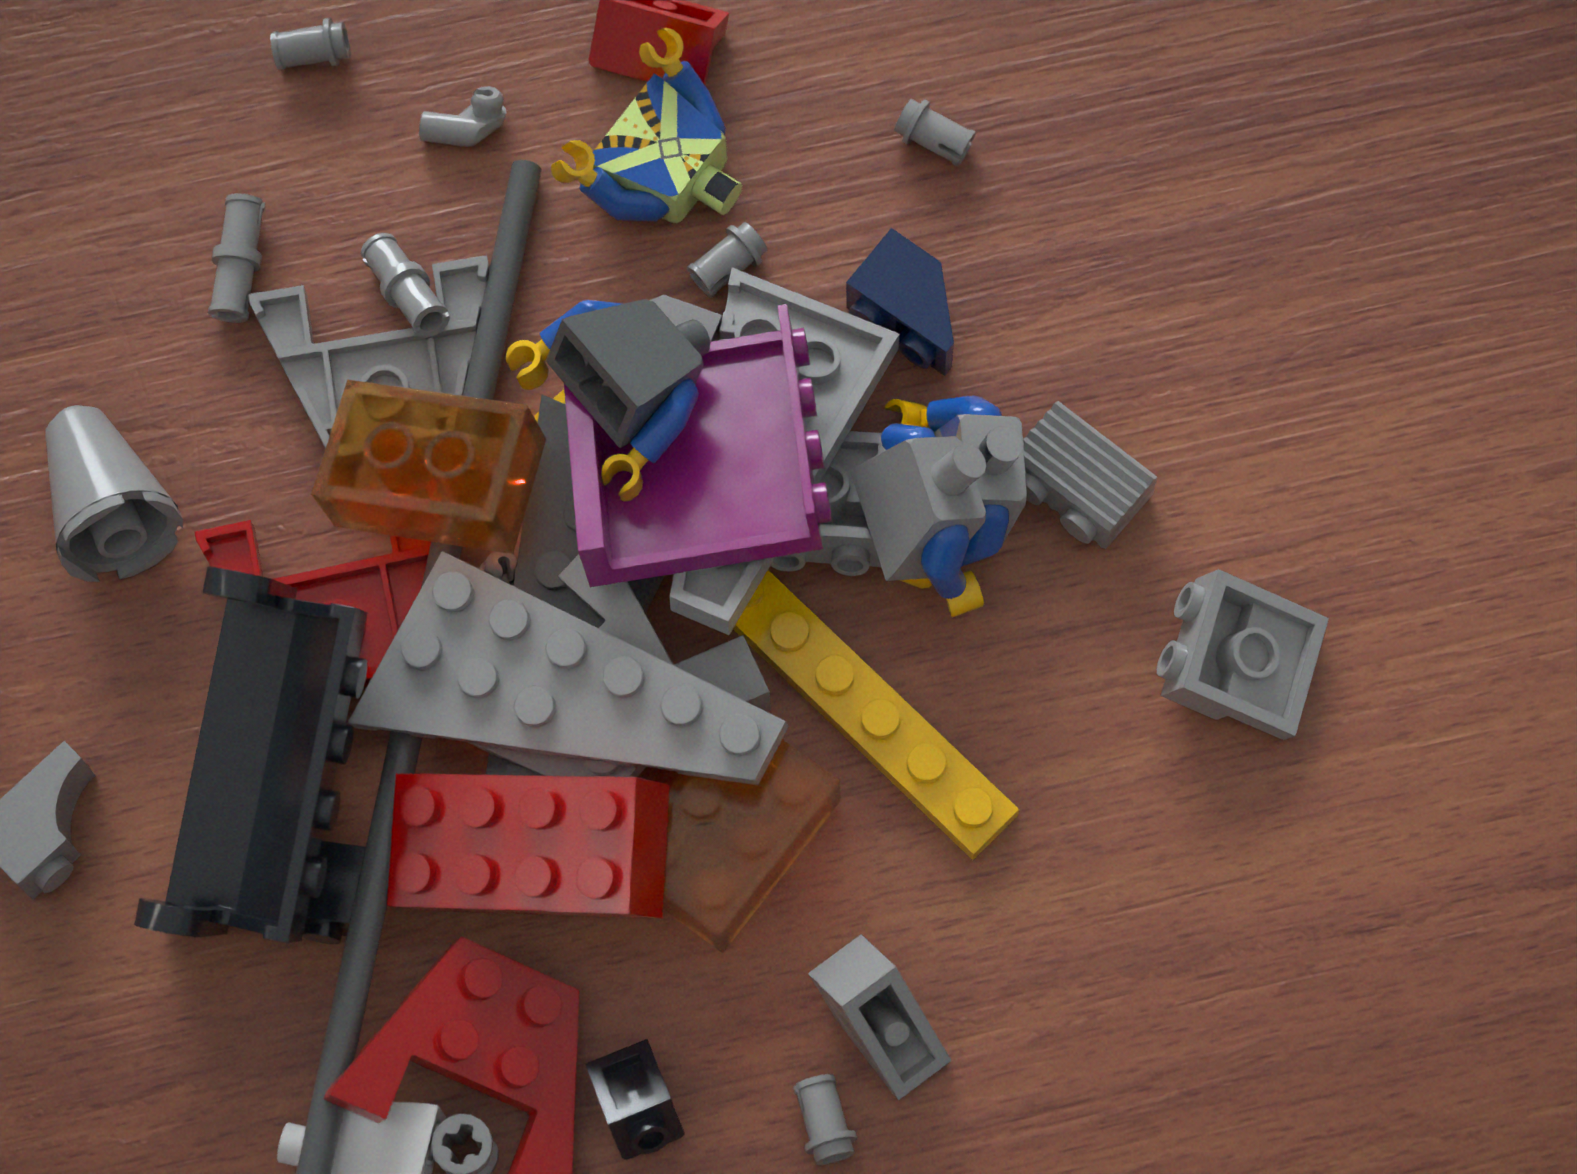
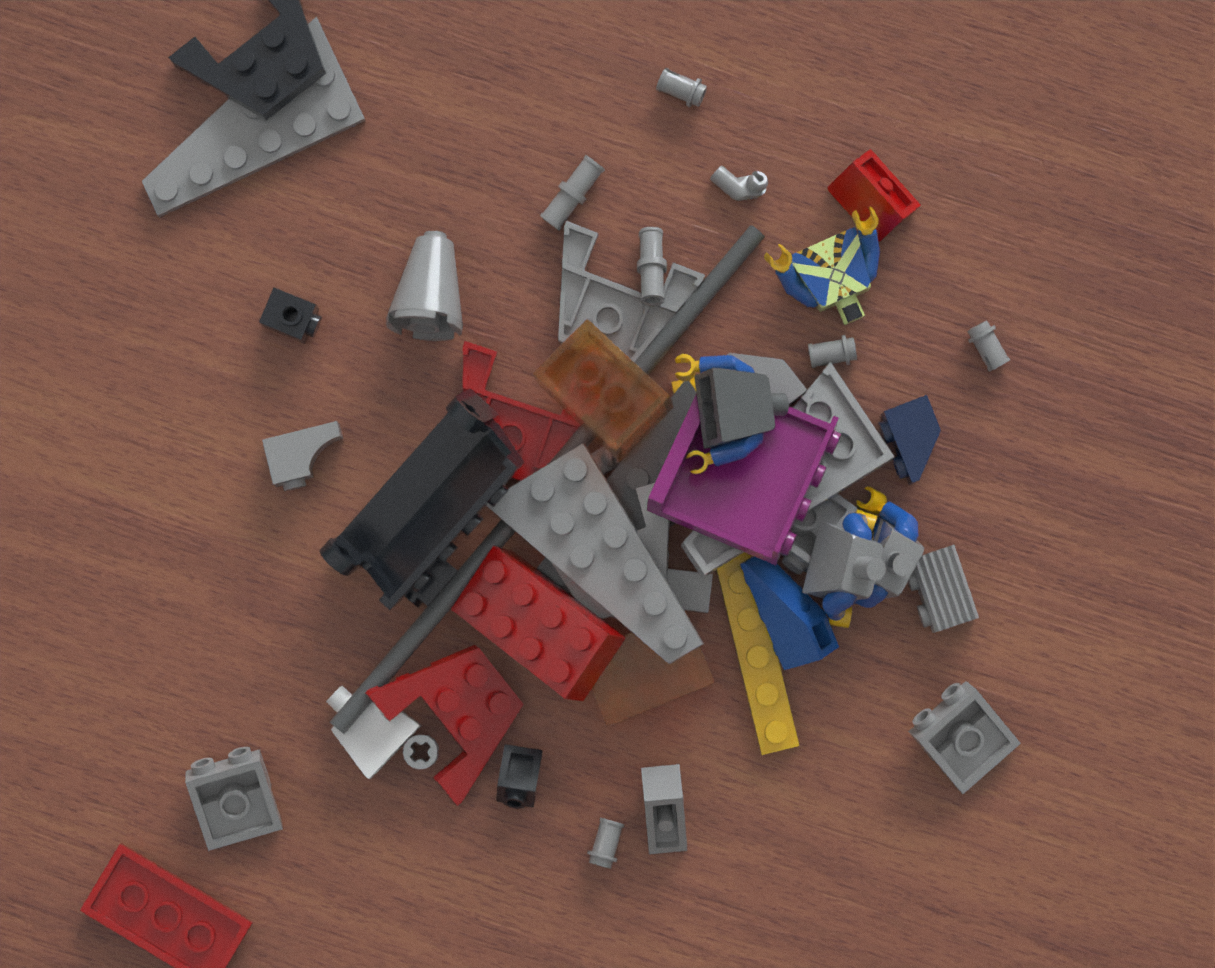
camera: 30 degrees right, 15 degrees up
none -> blue slope [740,556,839,670]

